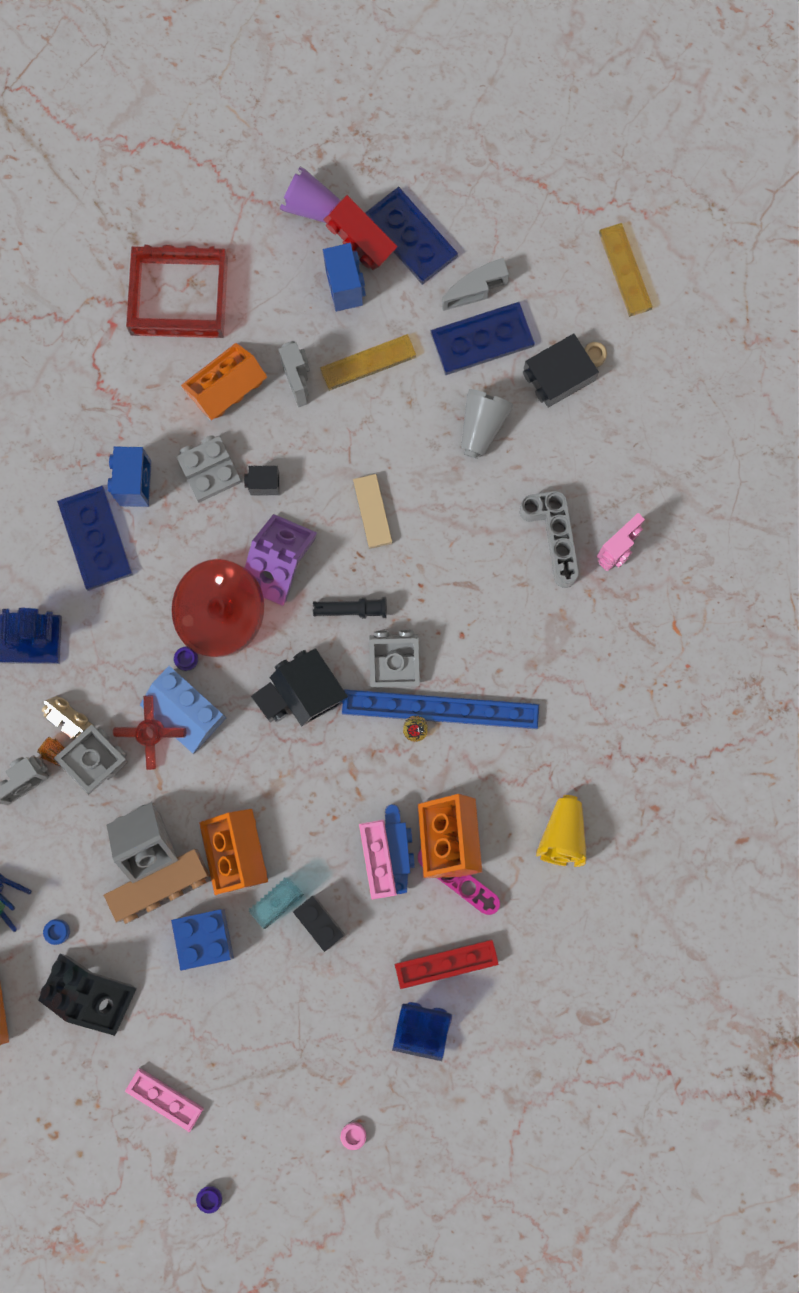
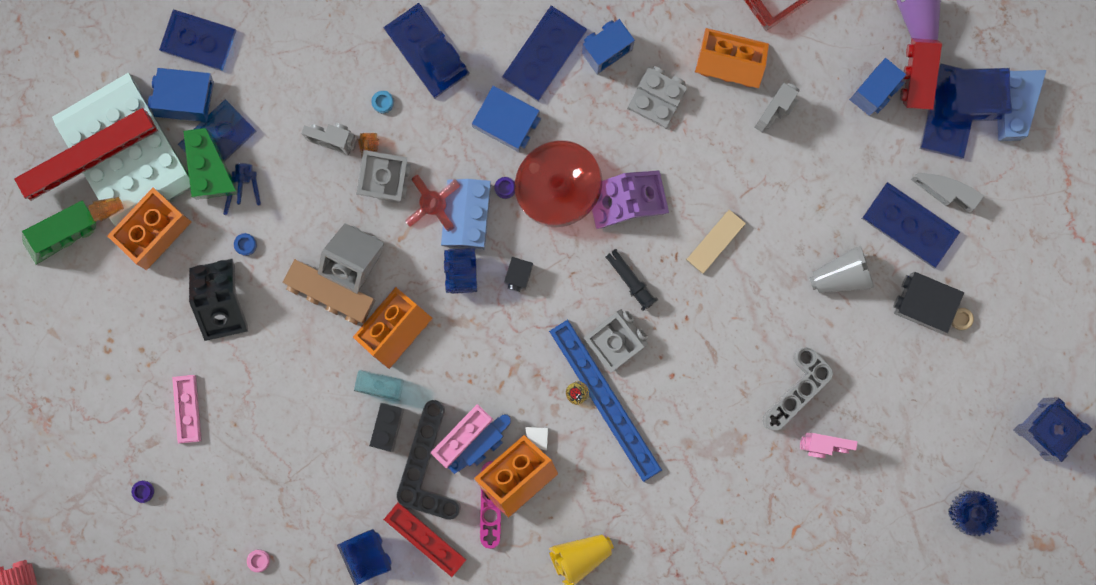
camera: 50 degrees right, 5 degrees up
tan hinge [42,696,94,740] -> none
blue brick [171,909,234,971] -> none
black brick [244,466,280,495] -> none
black brick [269,648,348,727] -> none
clear yellow tile [320,334,416,391] -> none
clear yellow tile [599,223,653,317] -> none
none -> dark azure tile [371,91,394,114]
none -> black beam [397,400,461,520]
none -> clear blue brick [444,248,477,294]
none -> blue brick [472,86,541,152]
none -> white tile [526,427,548,450]
none -> clear blue container [942,68,1012,122]
none -> clear blue brick [948,490,999,536]
none -> medium blue wedge [995,70,1046,141]
none -> clear blue container [1013,397,1092,462]

